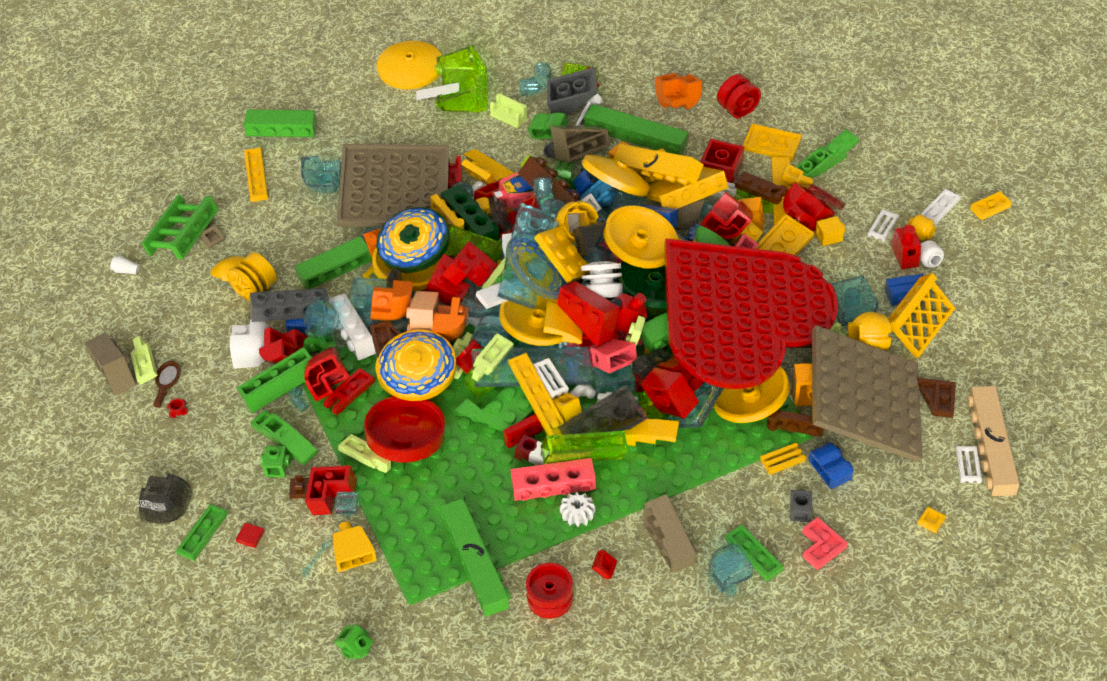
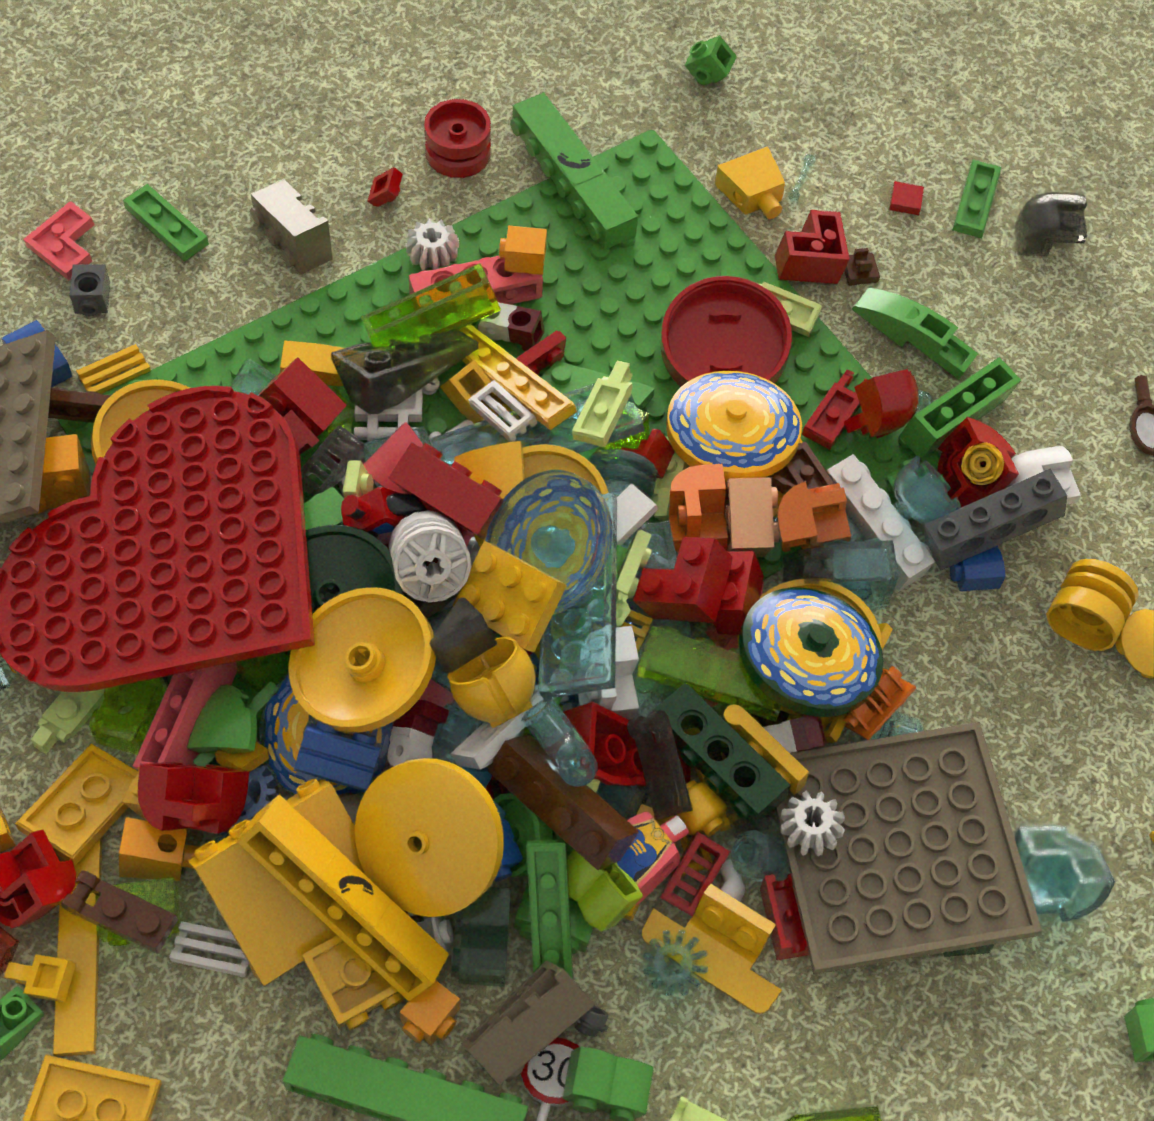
camera: 165 degrees right, 10 degrees up
red plate [167,399,188,418] -> none
bright green brick [261,445,291,478] -> none
bright green brick [295,236,372,289] -> none
clear light blue tile [335,492,358,516] -> none
red brick [700,138,744,183] -> none
clear light blue brick [708,542,753,598] -> none
none -> light orange brick [499,225,547,275]
none -> clear light blue gear [643,930,709,996]
none -> white gear [780,790,845,857]
none -> yellow plate [961,443,1004,485]

